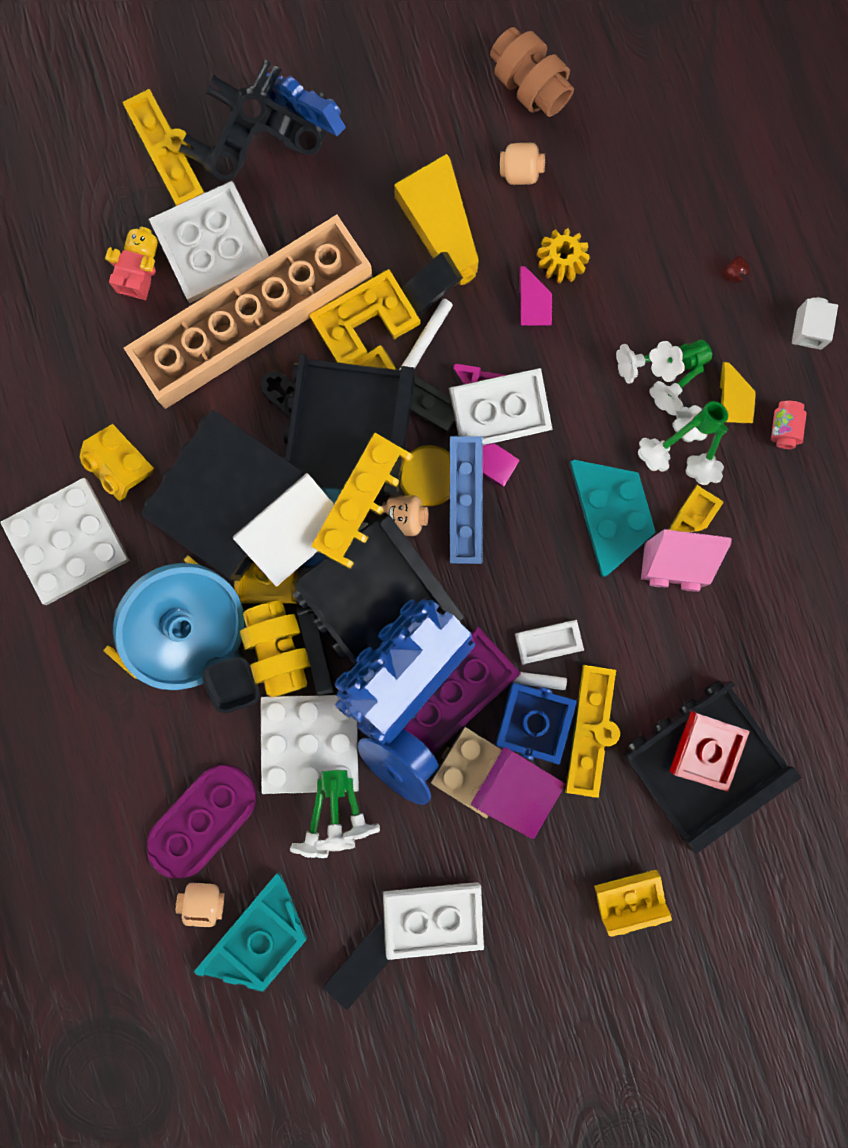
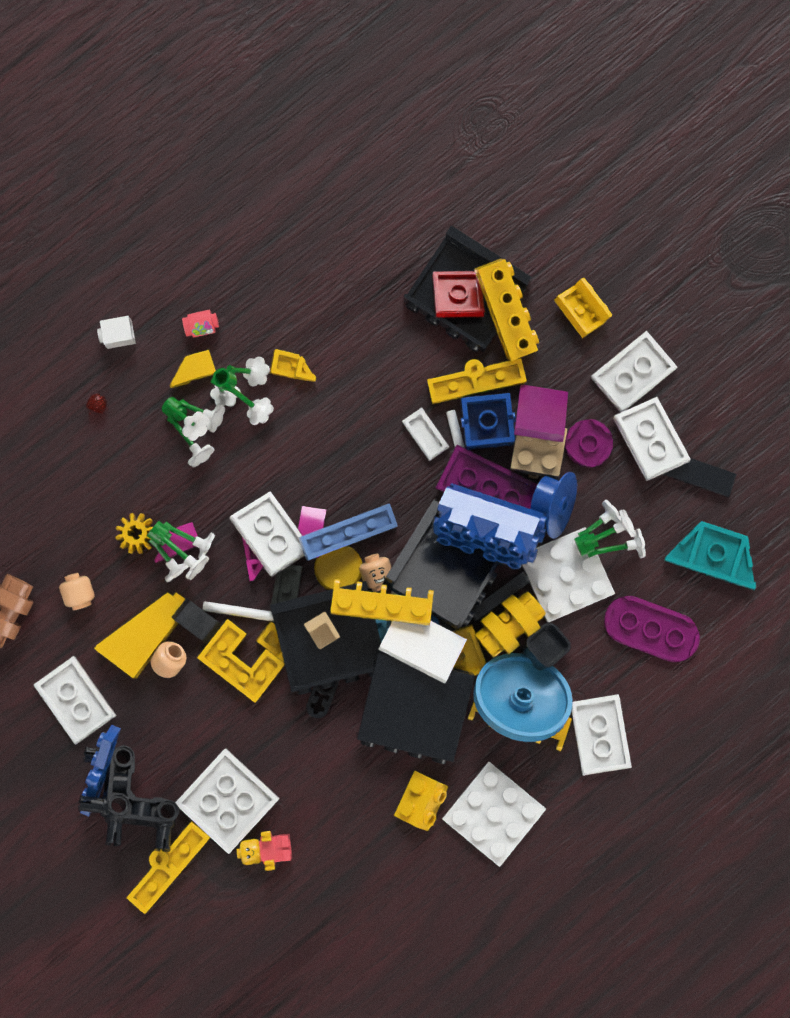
camera: 105 degrees left, 0 degrees up
light nougat brick [124,215,372,409] -> none
light nougat head [176,883,225,927] -> none
teal wing [569,460,656,577] -> none
bright pink slope [641,529,731,592] -> none
none -> white tile [34,656,116,745]
none -> plant [146,521,215,582]
none -> light nougat head [150,641,187,678]
none -> tan panel [304,612,340,649]
none -> yellow brick [474,259,539,361]
none -> magenta tile [565,419,613,468]
none -> white tile [571,694,632,776]
none -> white tile [591,331,677,413]

